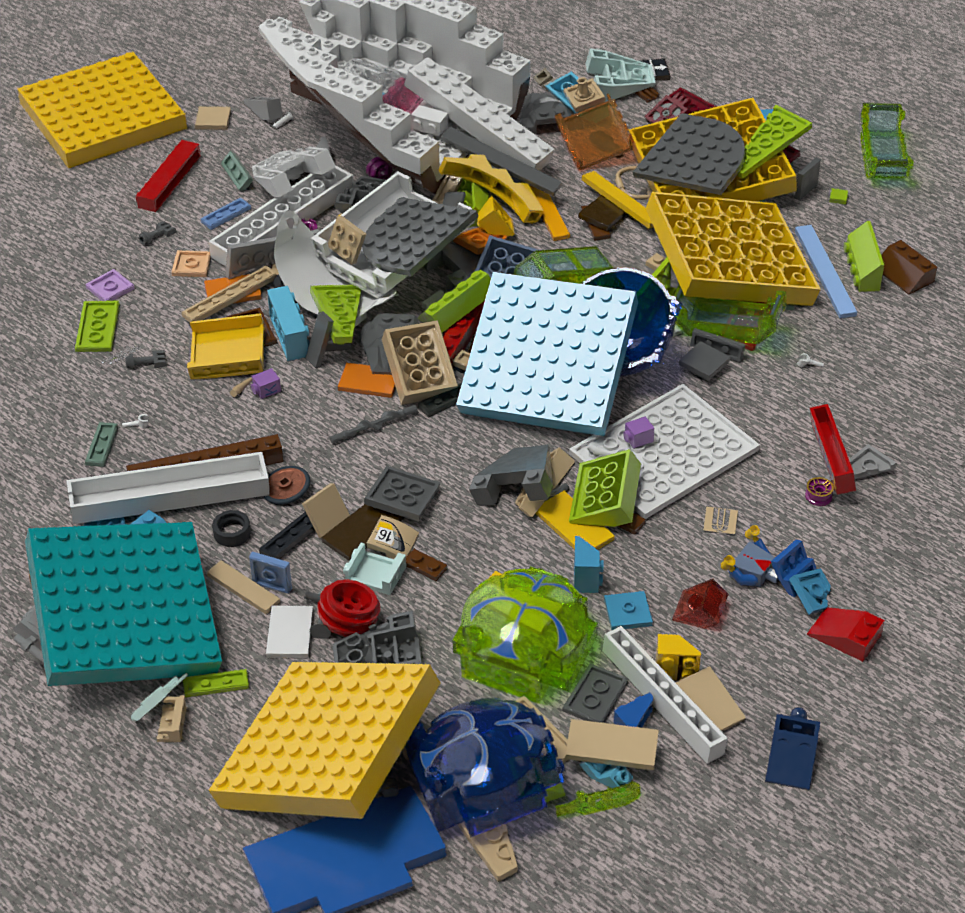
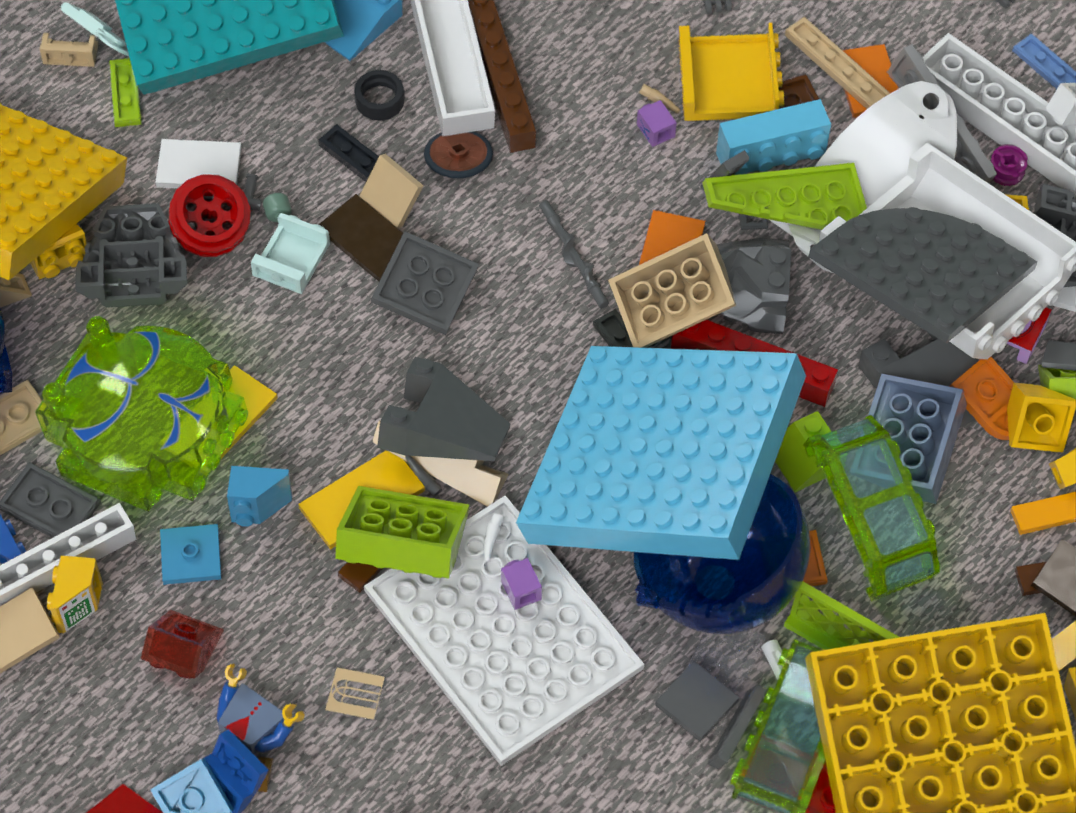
camera: 90 degrees right, 15 degrees up
light nougat tile [171,250,211,277] -> none
tan tile [207,560,280,615] -> none
medium blue tile [249,552,292,594] -> none
tan plate [328,216,366,265] -> none
tan slope [367,515,419,559] -> none
reddish brown plate [406,548,447,581] -> none
lime slope [418,270,491,333] -> none
white piece [421,290,444,310] -> none
none -> sand green piece [263,193,292,222]

